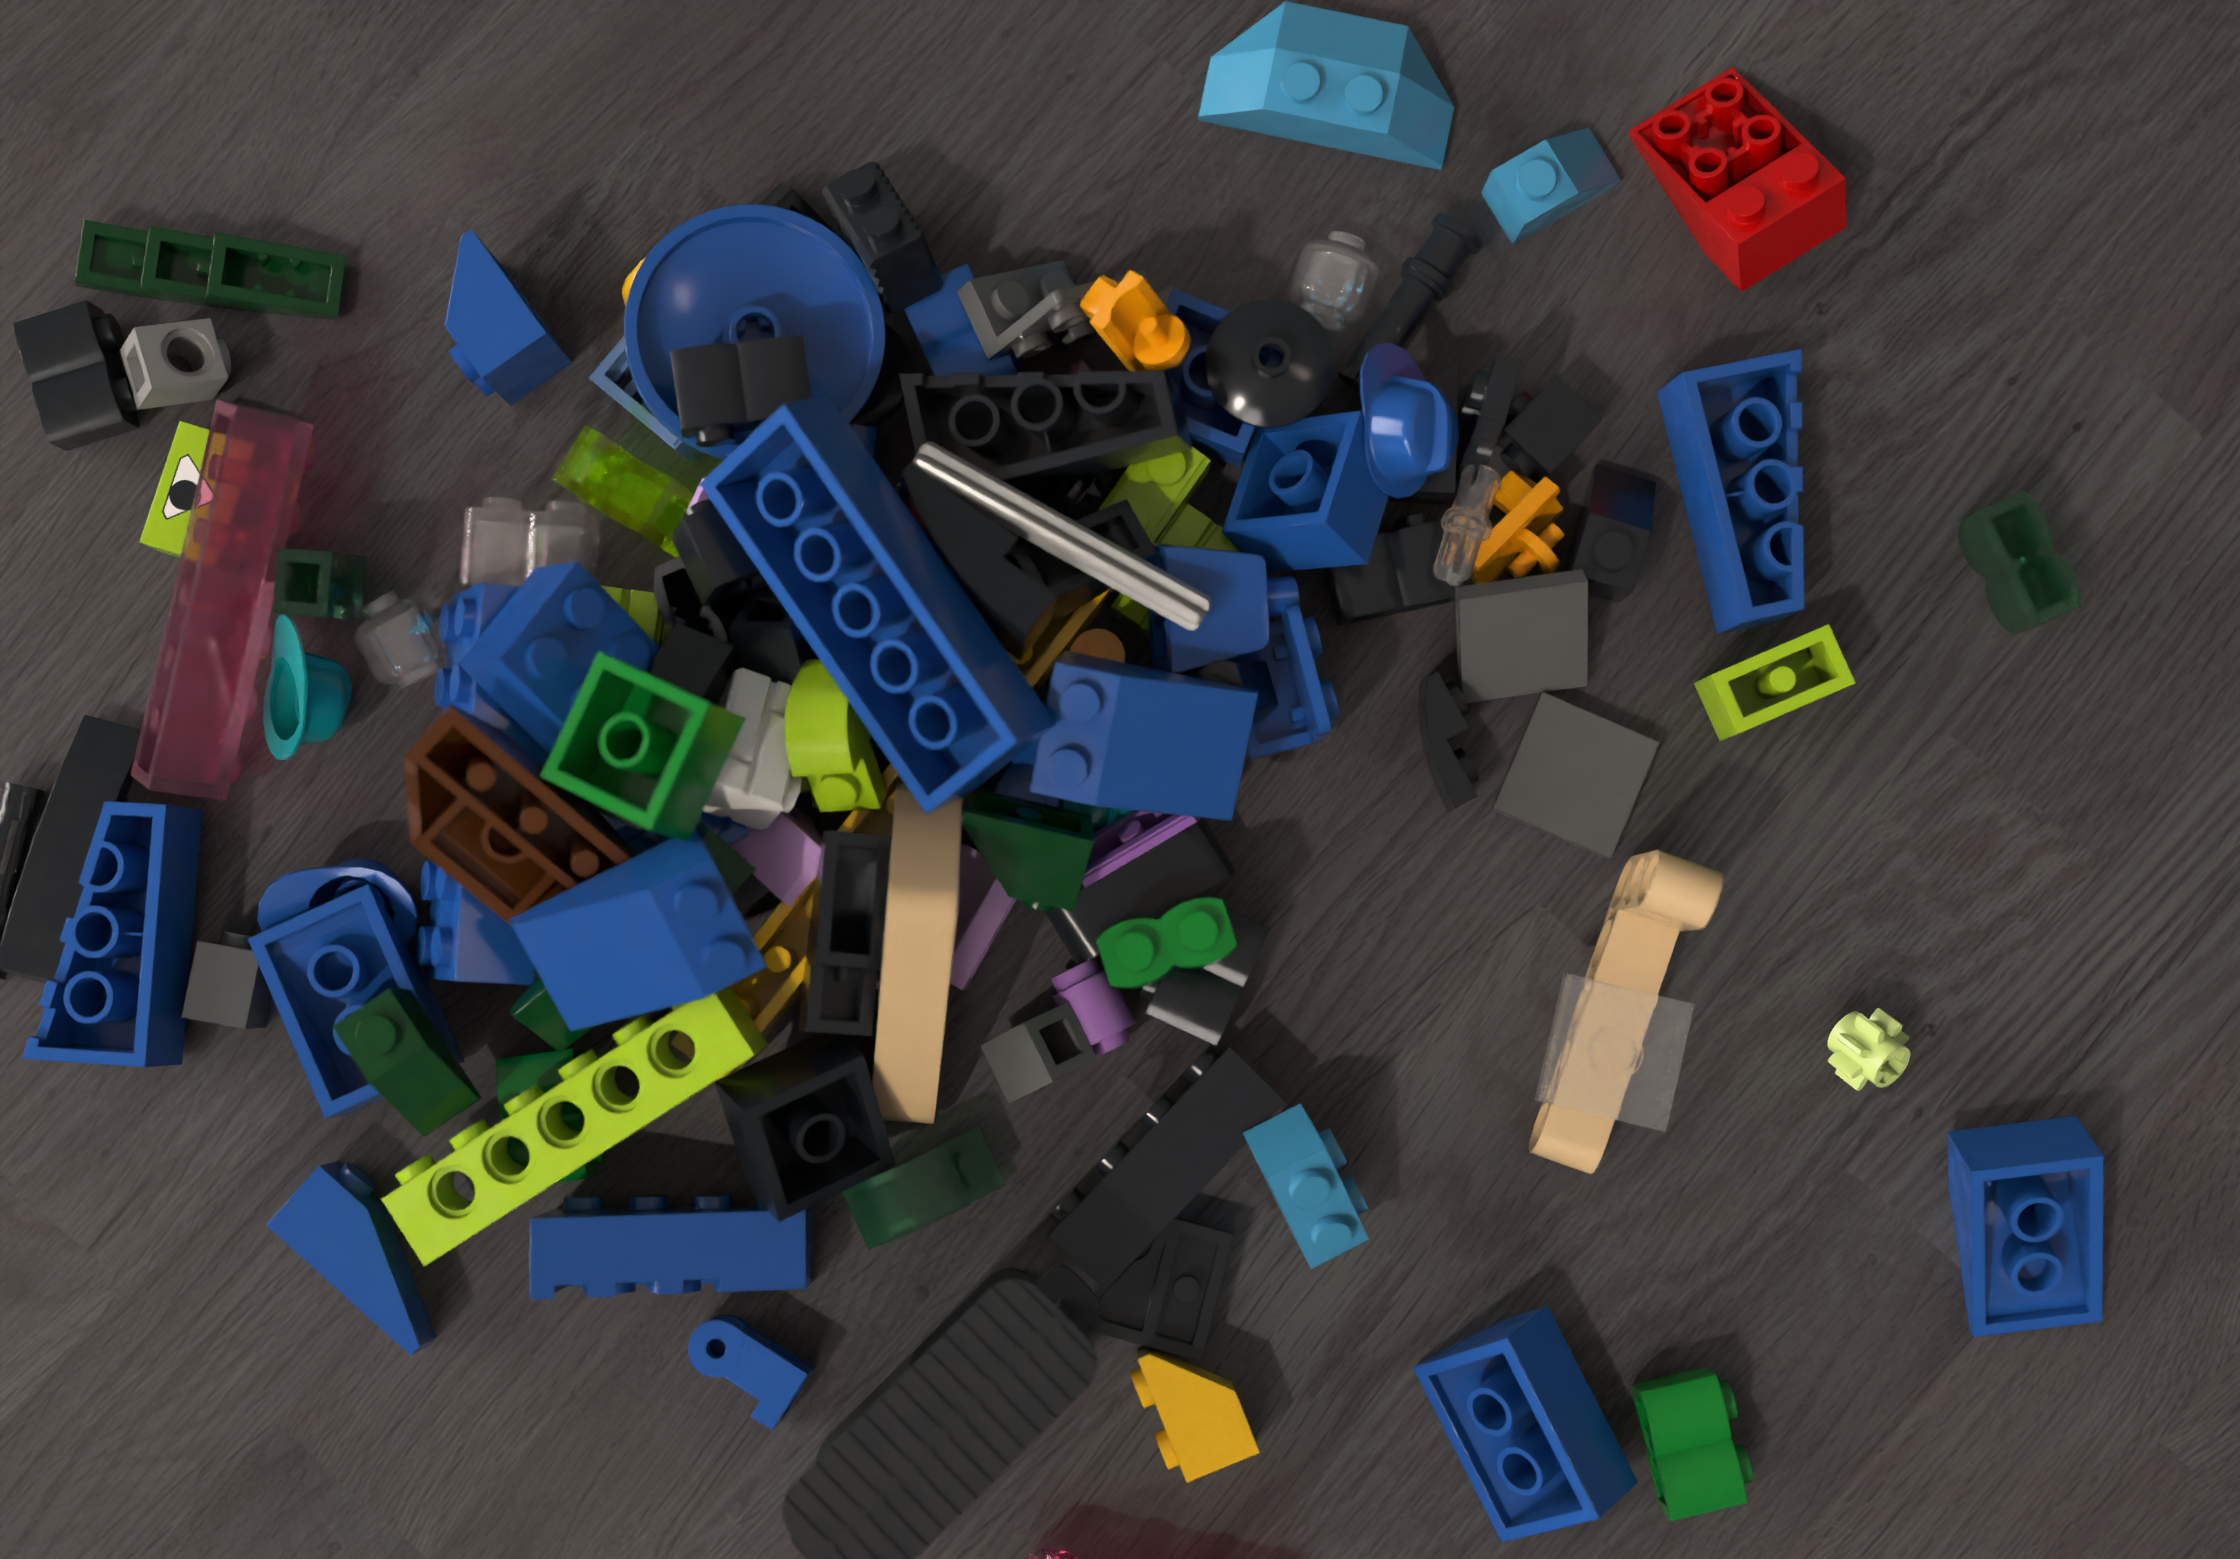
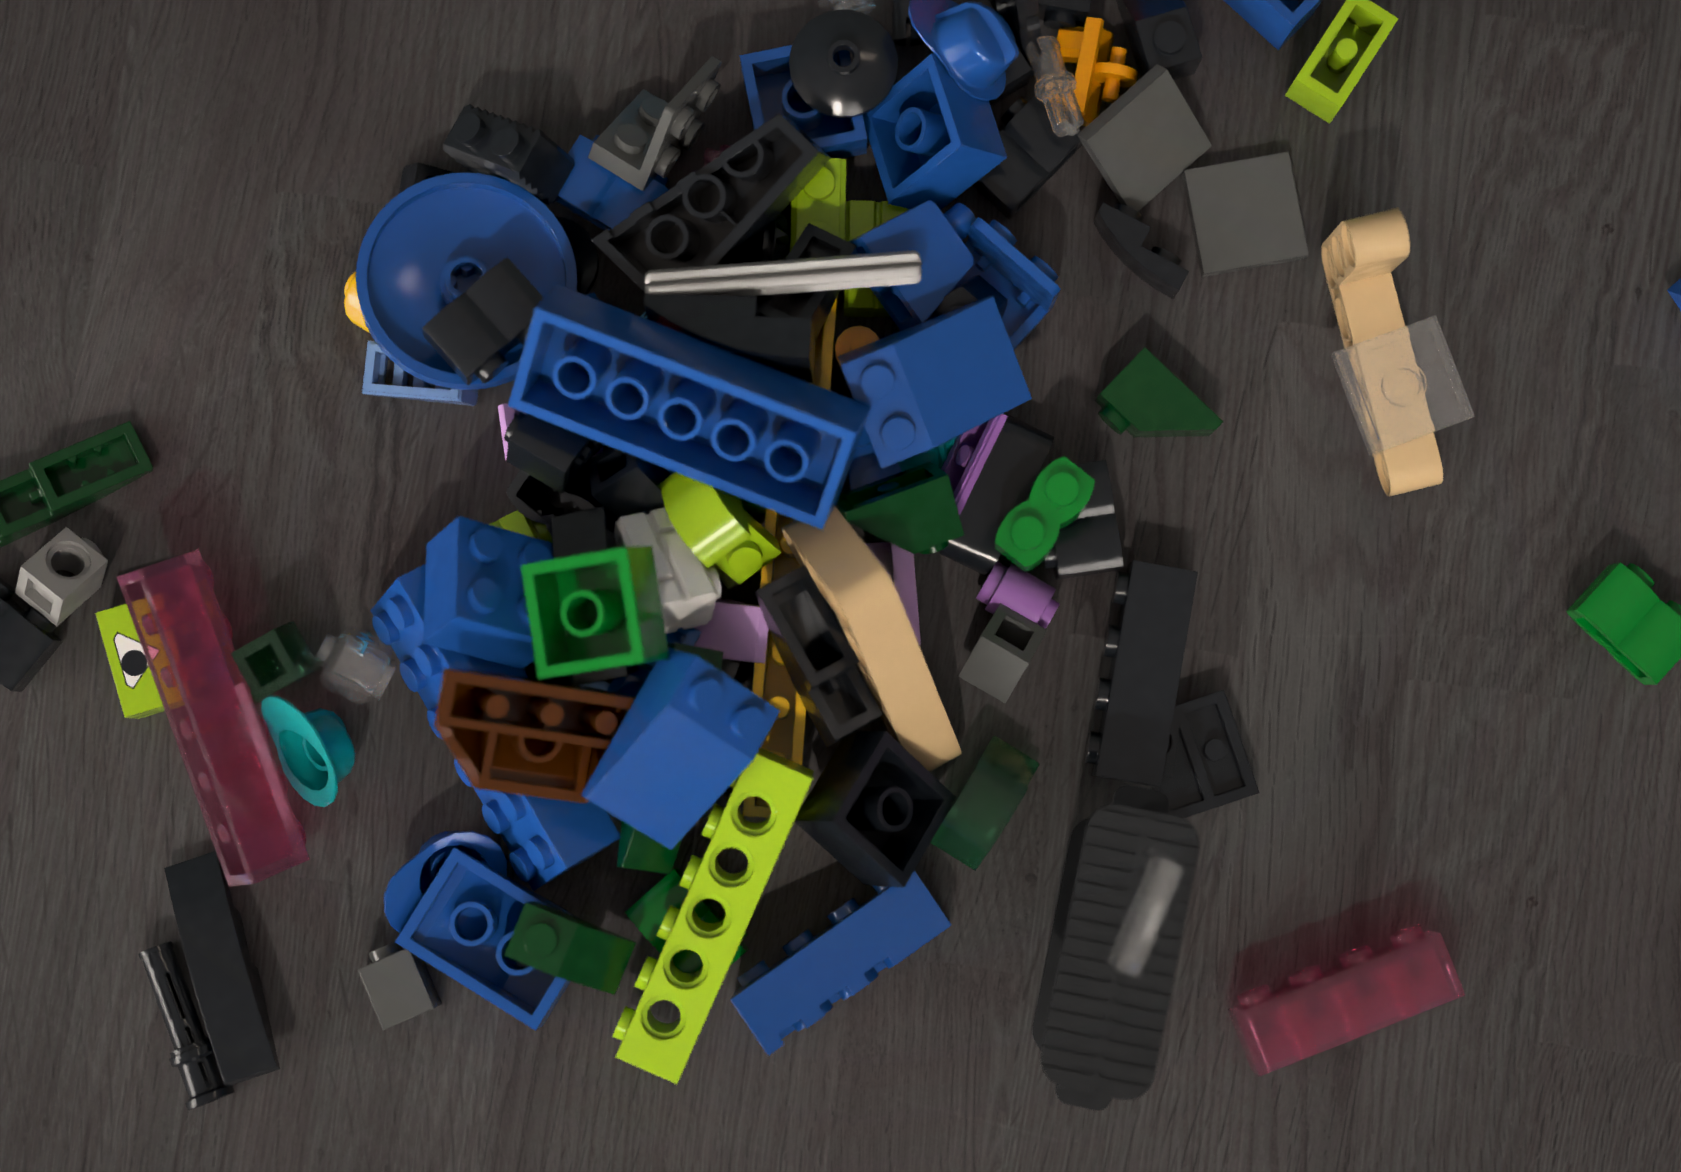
camera: 30 degrees left, 0 degrees up
blue wedge [22,801,203,1067] -> none
blue slope [266,1161,436,1356] -> none
blue slope [445,229,572,406] -> none
clear brick [460,497,600,589] -> none
clear neon green brick [551,425,694,558] -> none
blue leg [688,1315,815,1430] -> none
light orange hips [1080,270,1191,371] -> none
yellow slope [1130,1347,1260,1483] -> none
dark azure brick [1243,1103,1369,1269] -> none
blue slope [1413,1305,1638,1543] -> none
yellowish green gear [1828,1008,1910,1091] -> none
none -> dark green slope [1095,347,1224,438]
none -> clear tile [1107,856,1183,977]

